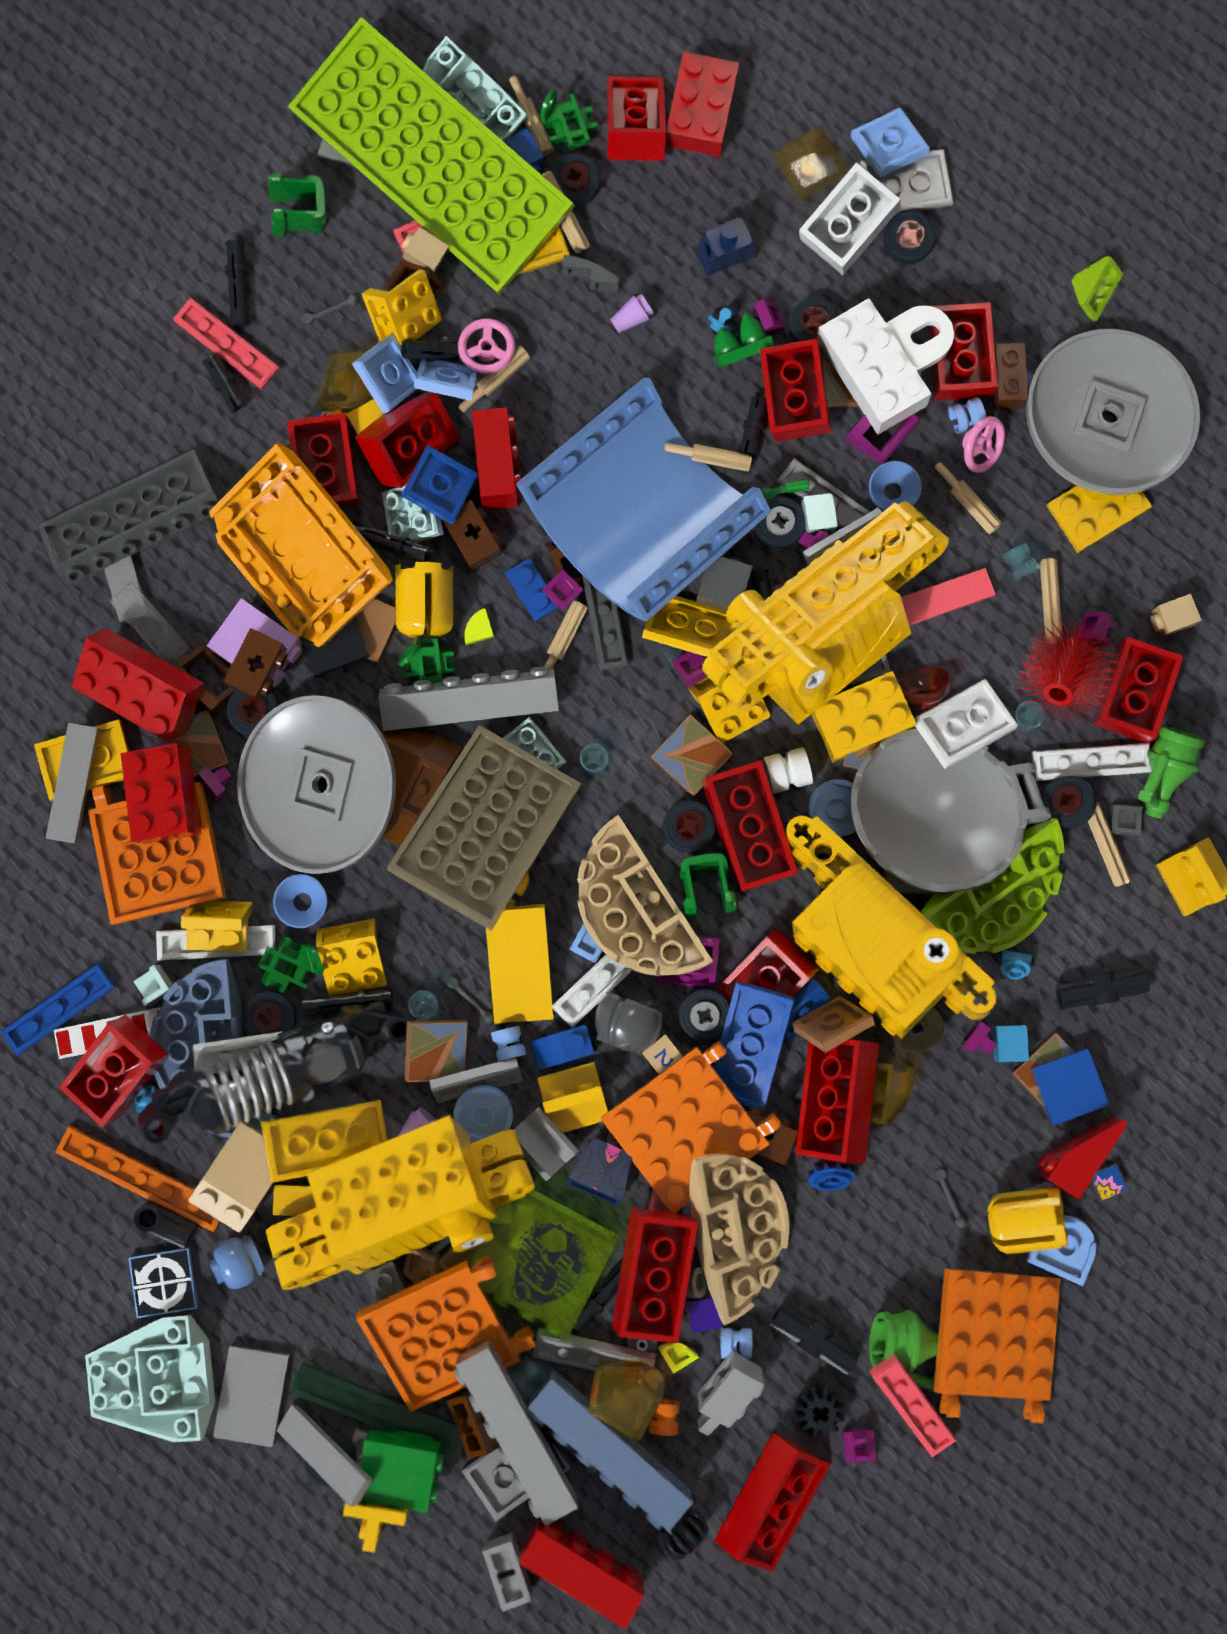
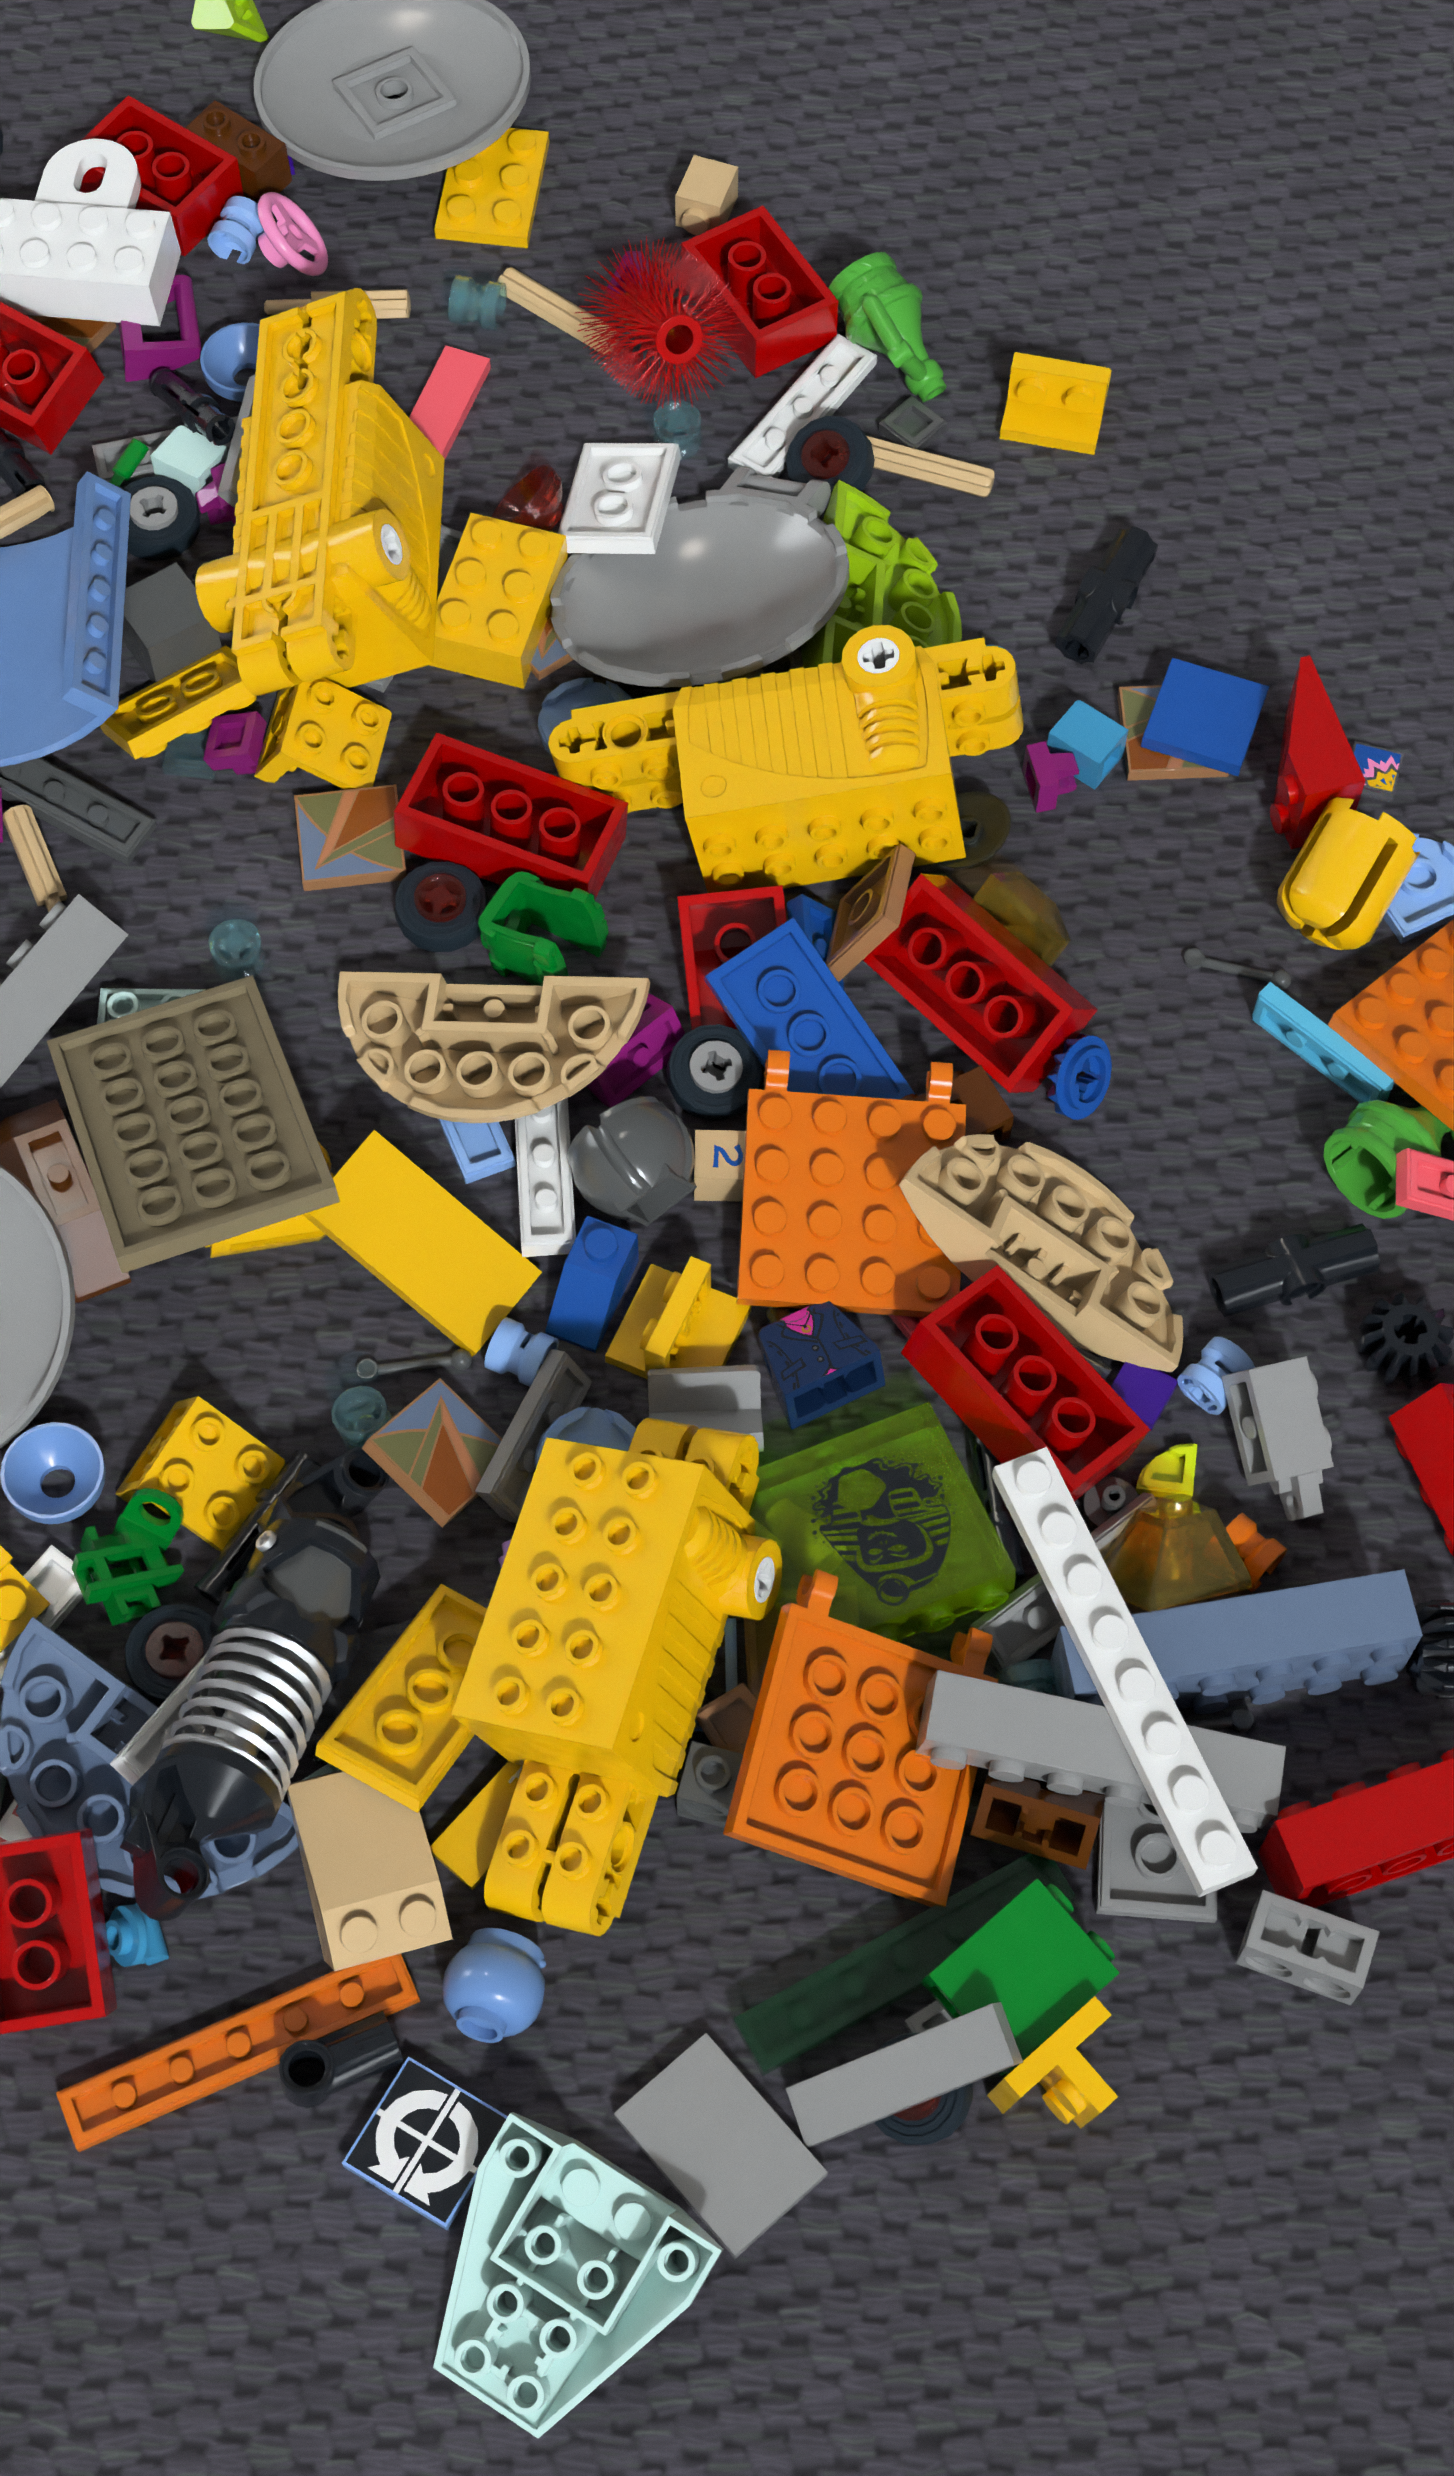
camera: 50 degrees left, 20 degrees down
white wheel [763,747,813,794] -> none
none -> black pin [149,368,235,446]
none -> white plate [992,1447,1258,1897]
none -> medium azure tile [1252,982,1394,1103]

